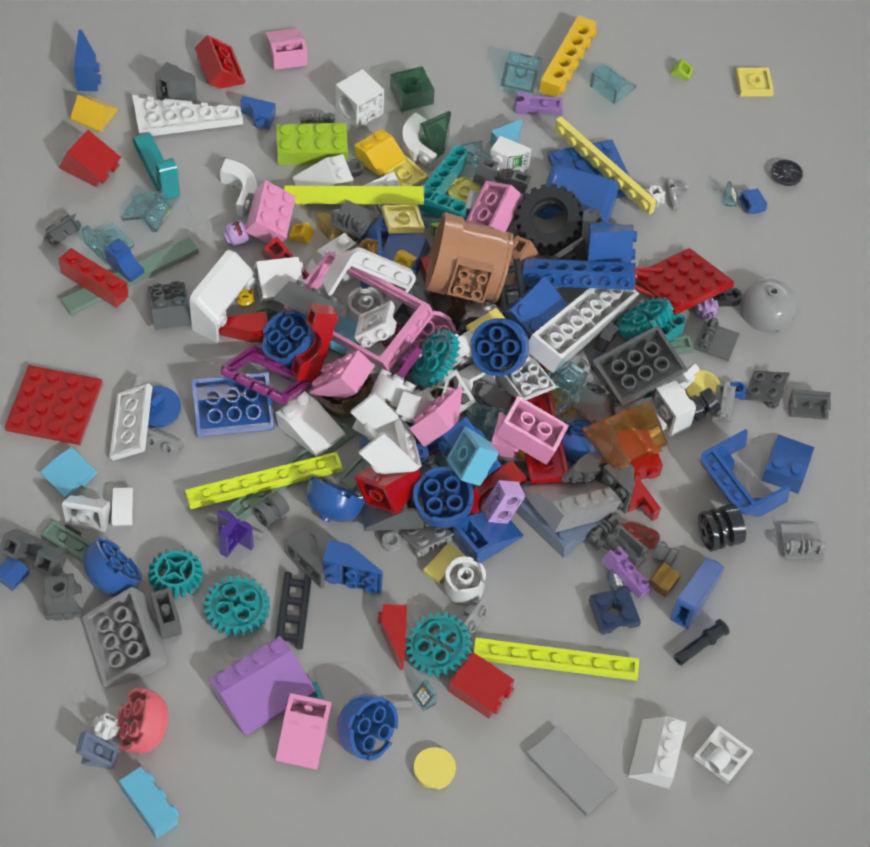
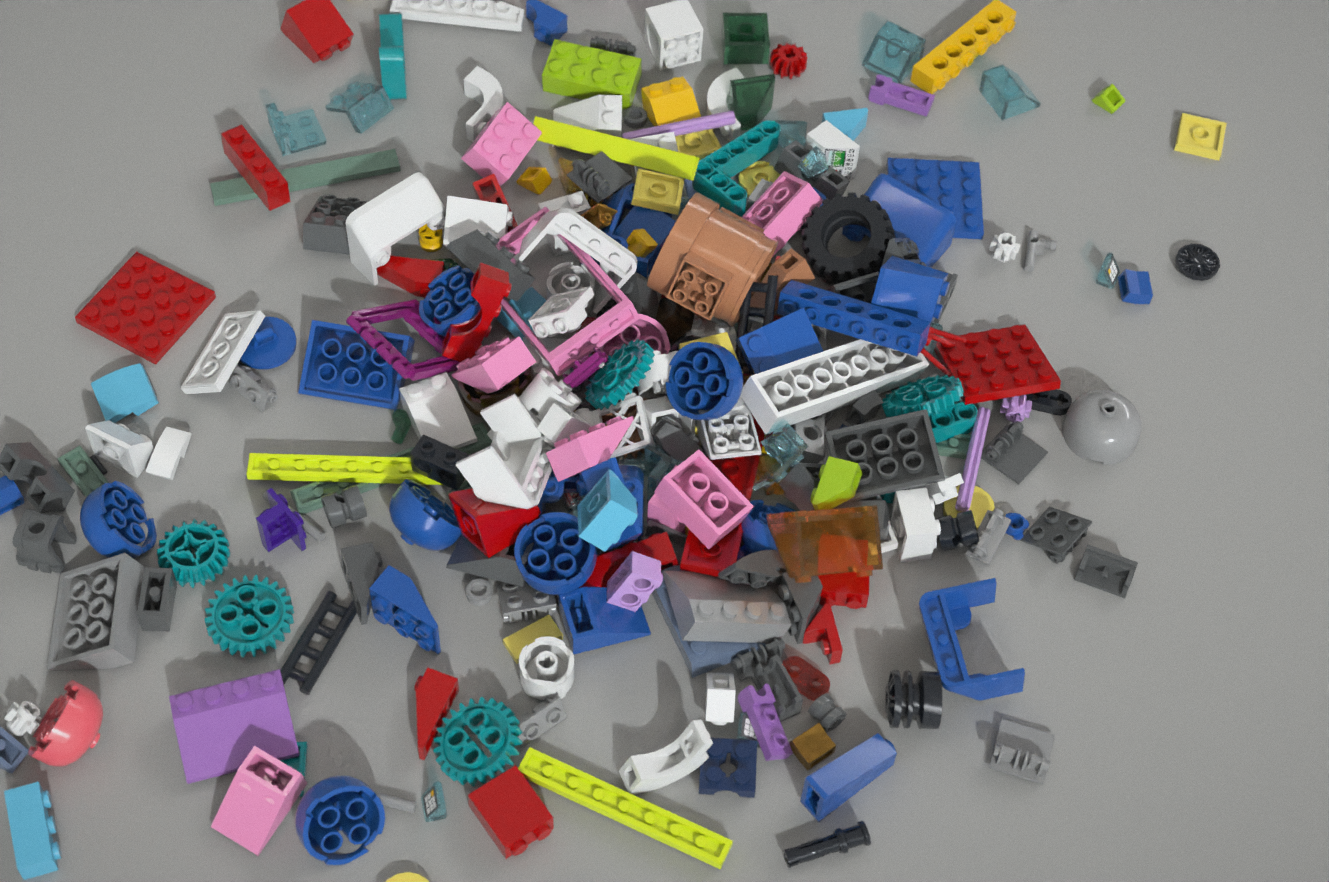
camera: 20 degrees right, 0 degrees up
dark grey hinge [44,213,82,245] -> none
blue arch [104,238,144,283] -> none
lavender head [223,220,249,247] -> none
light yellow plate [554,117,656,215] -> none
blue slope [762,434,815,494] -> none
none -> clear green arm [390,409,411,445]
none -> black brick [410,434,469,491]
none -> white arch [619,719,713,795]
none -> lavender axle [623,111,736,140]
none -> white slope [705,672,735,725]
none -> red gear [770,42,808,80]
none -> clear light blue slope [798,146,829,178]
none -> lime slope [810,456,862,514]
none -> lavender axle [955,407,991,512]

